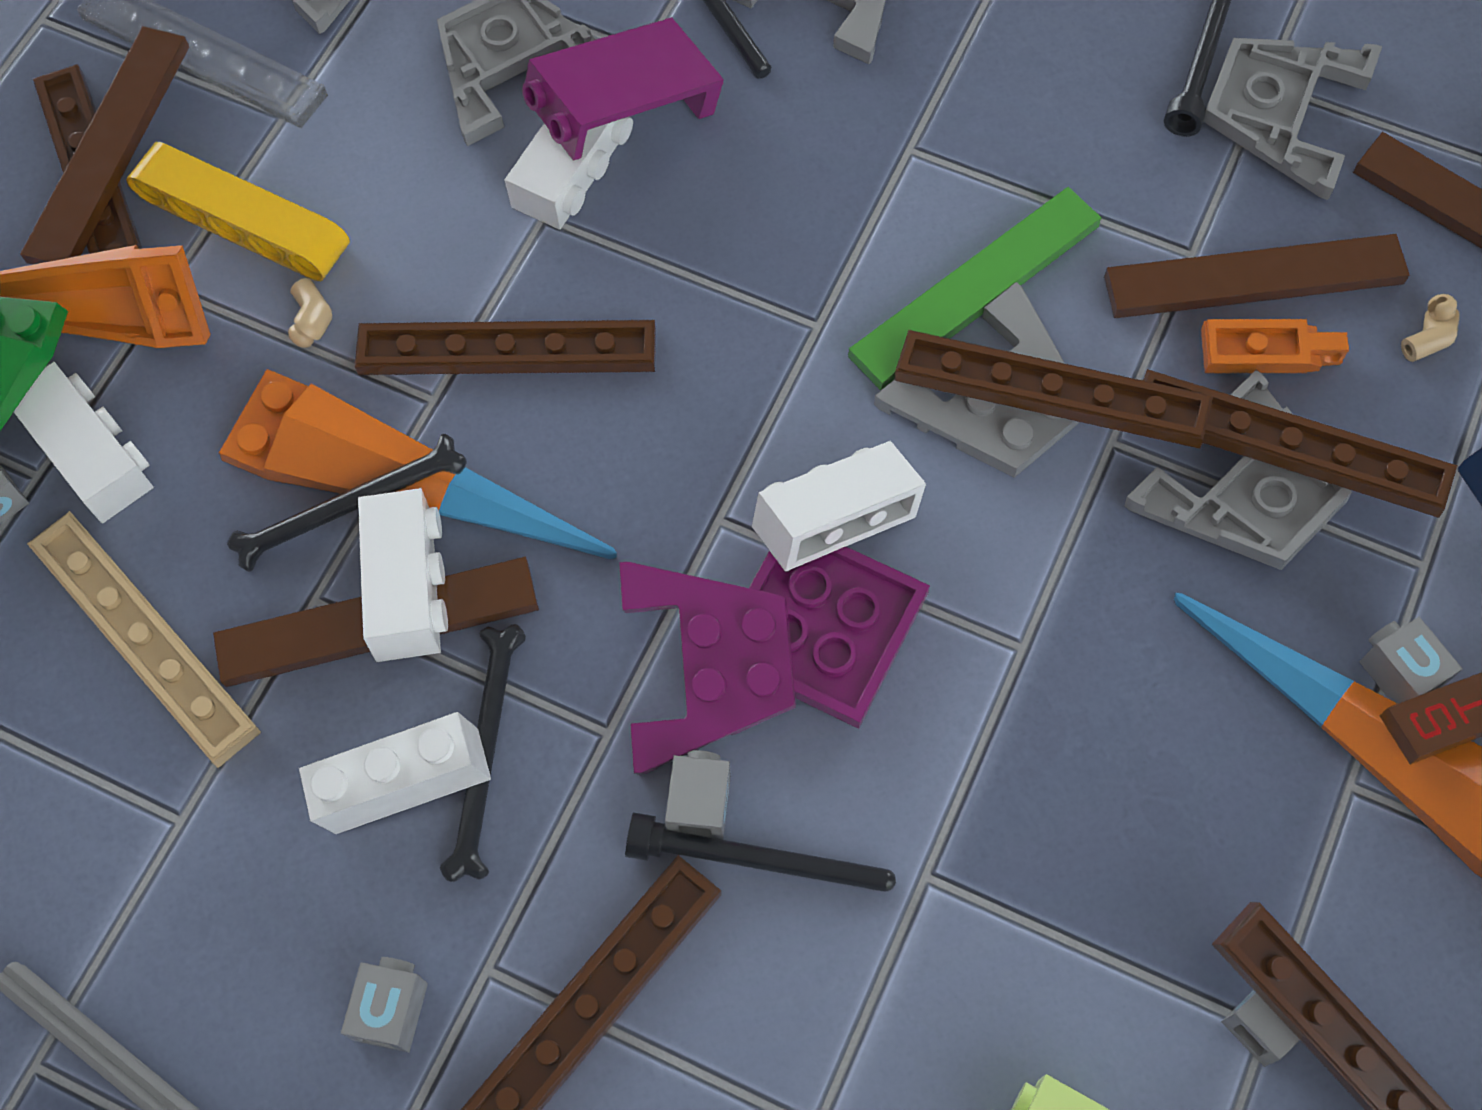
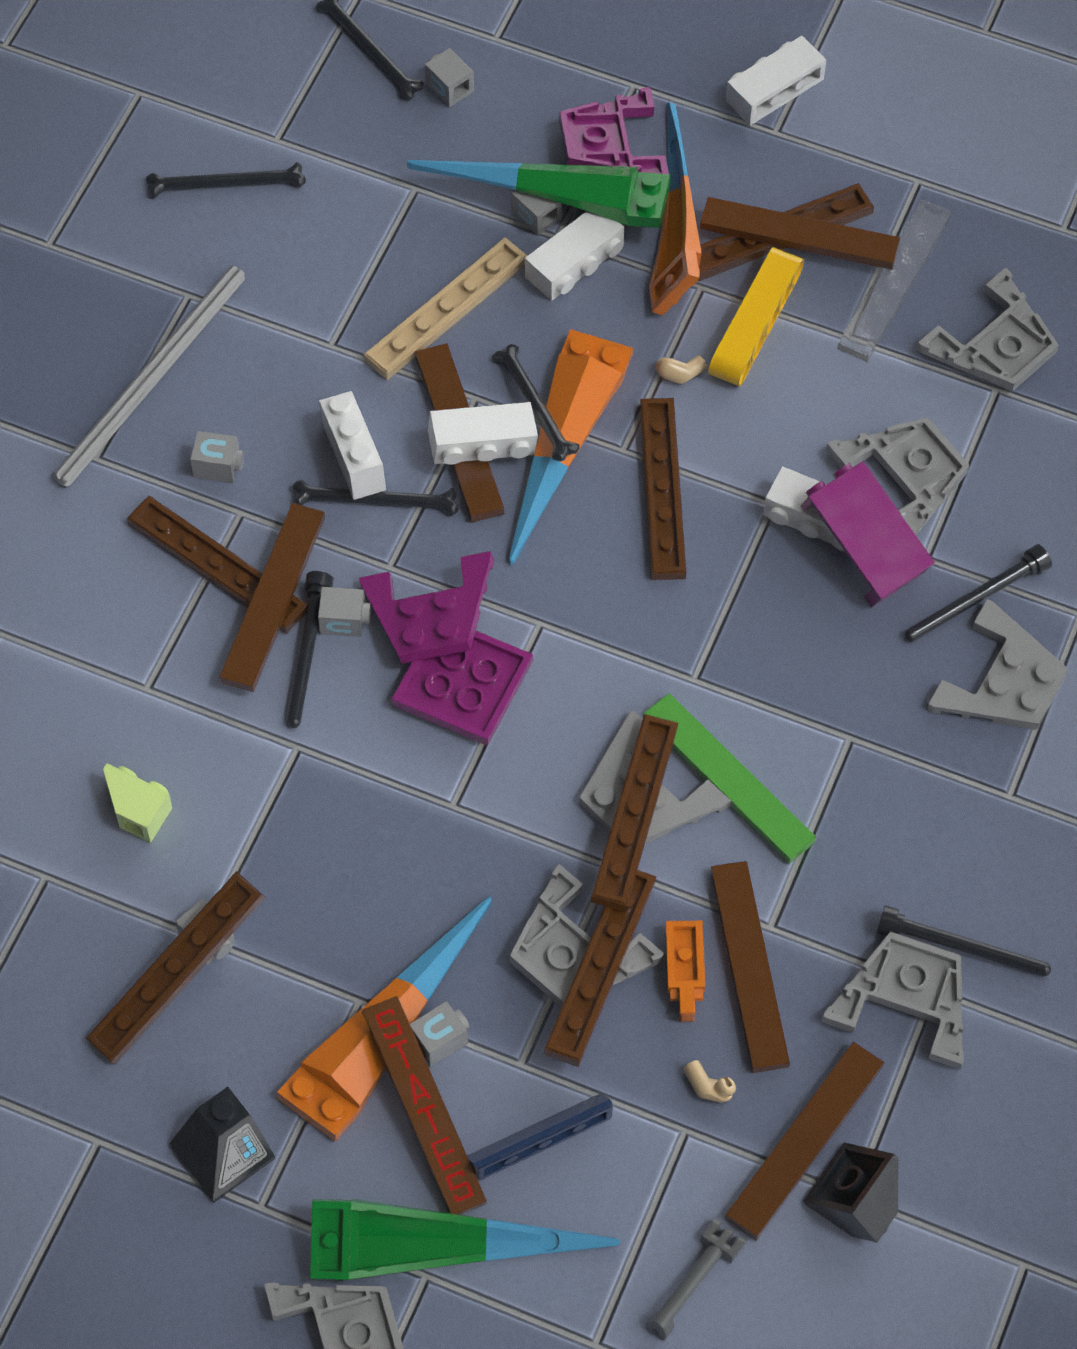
camera: 85 degrees right, 5 degrees down
white brick [752,441,926,572] -> none
none -> reddish brown tile [219,503,325,692]

